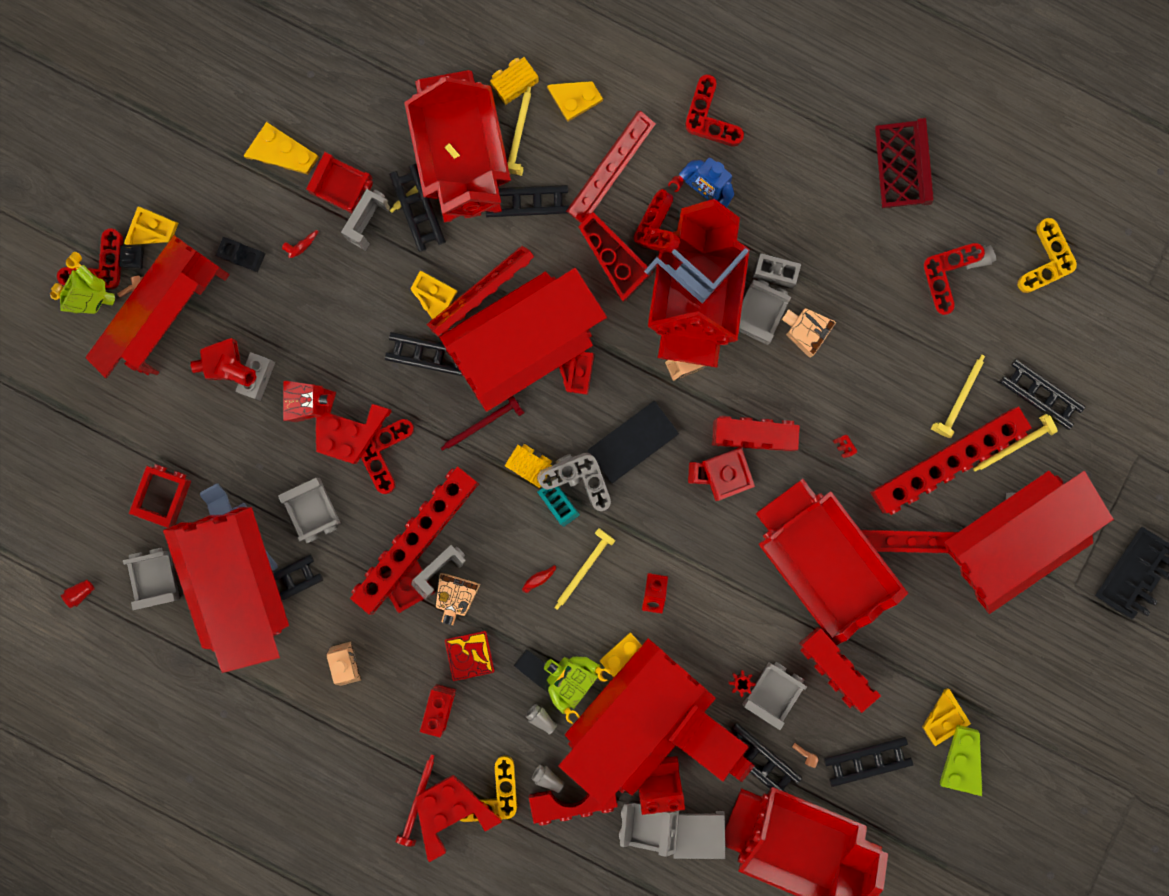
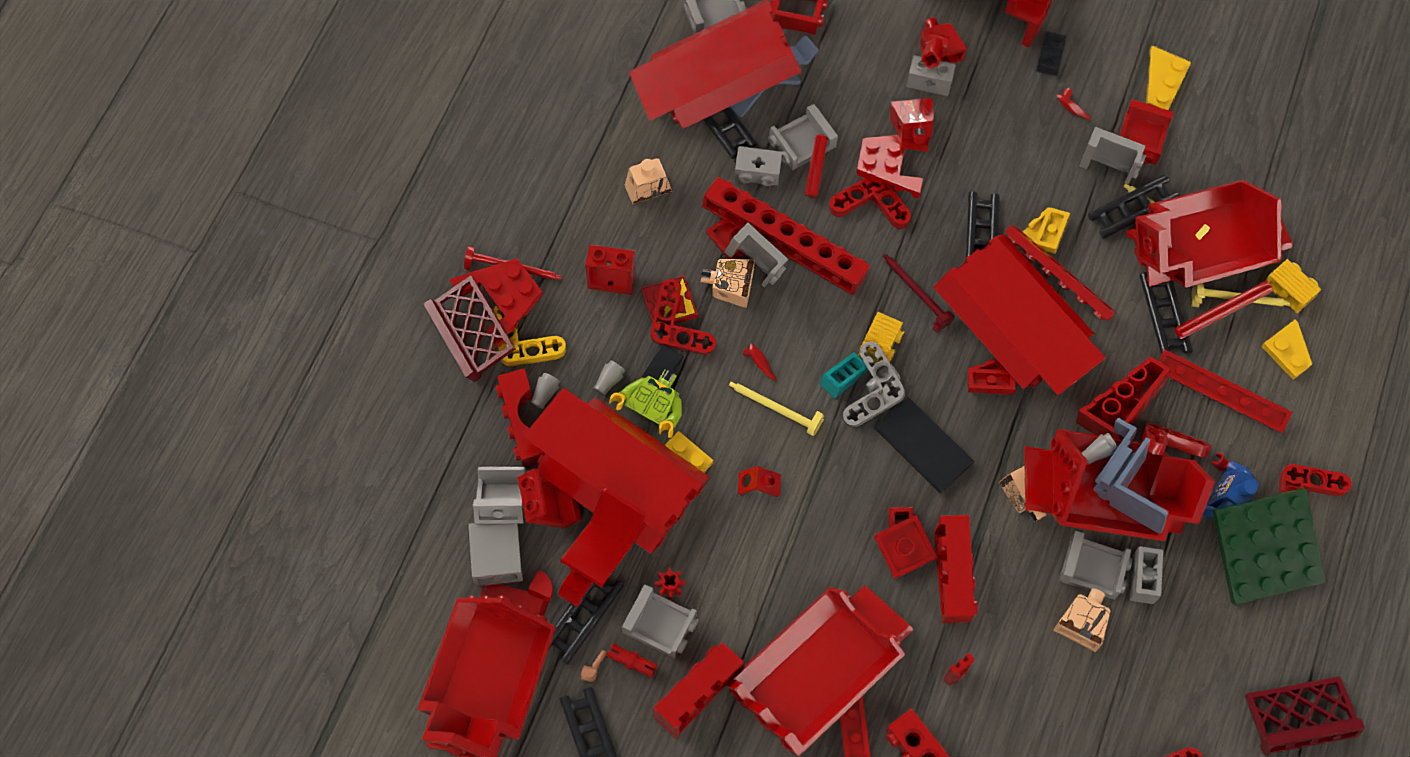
camera: 80 degrees right, 20 degrees down
none -> fence [424,275,516,382]
none -> red tile [528,570,552,602]
none -> red pin [607,643,658,678]
none -> red beam [650,279,716,355]
none -> light grey brick [735,146,782,186]
none -> red axle [805,135,828,198]
none -> light grey cone [1081,433,1118,464]
none -> red axle [1174,281,1273,339]
none -> dark green plate [1212,488,1325,605]

